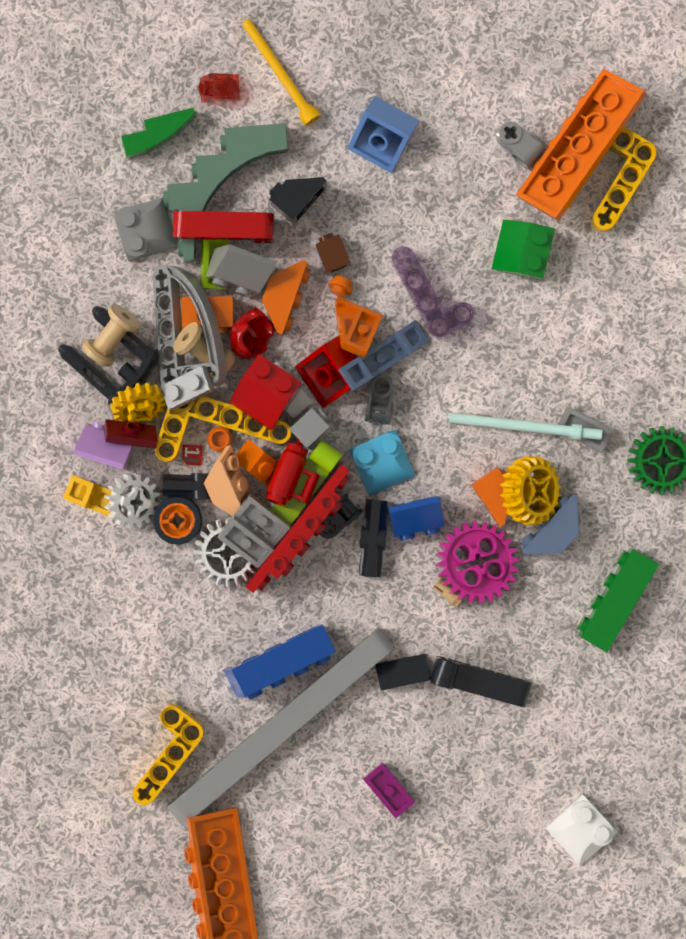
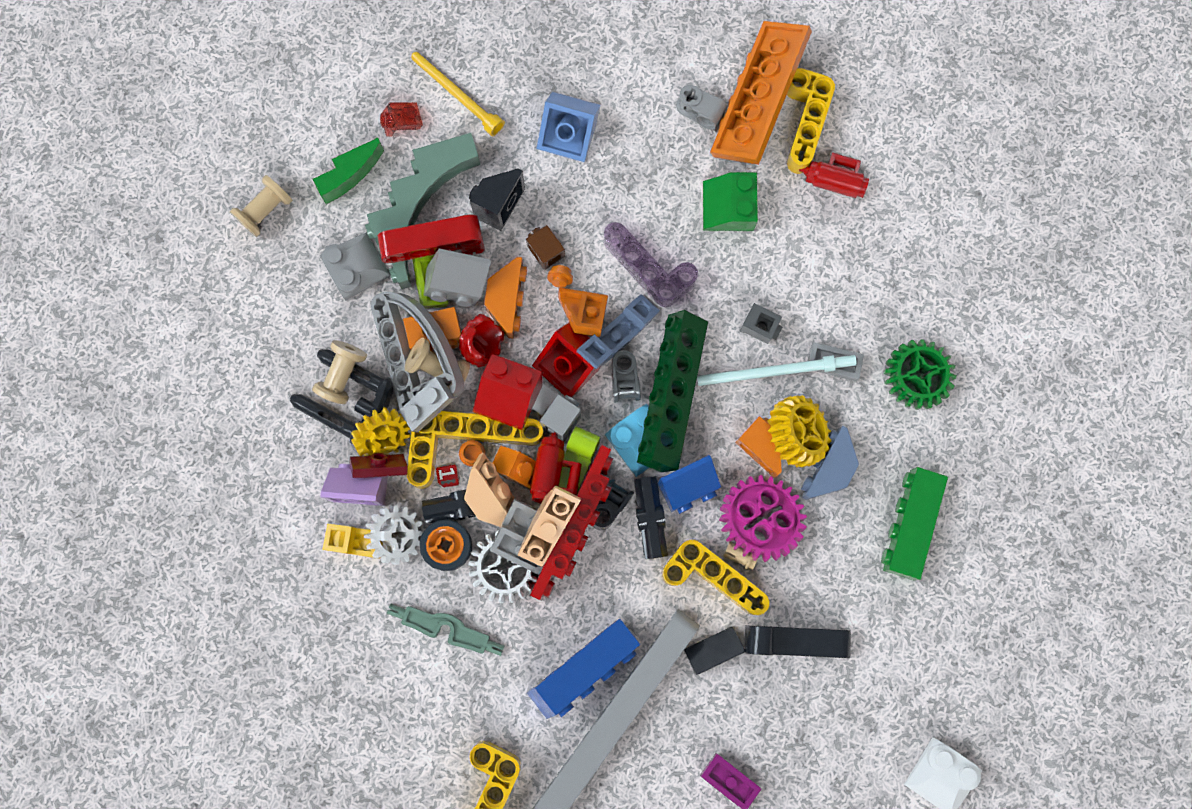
camera: 15 degrees left, 10 degrees down
none -> tan piece [229,175,293,237]
none -> sand green piece [387,603,505,656]
none -> light nougat slope [518,486,581,567]
none -> dark green brick [637,310,709,473]
none -> yellow beam [662,540,769,615]
none -> dark grey brick [740,303,783,344]
none -> red piece [799,152,869,199]

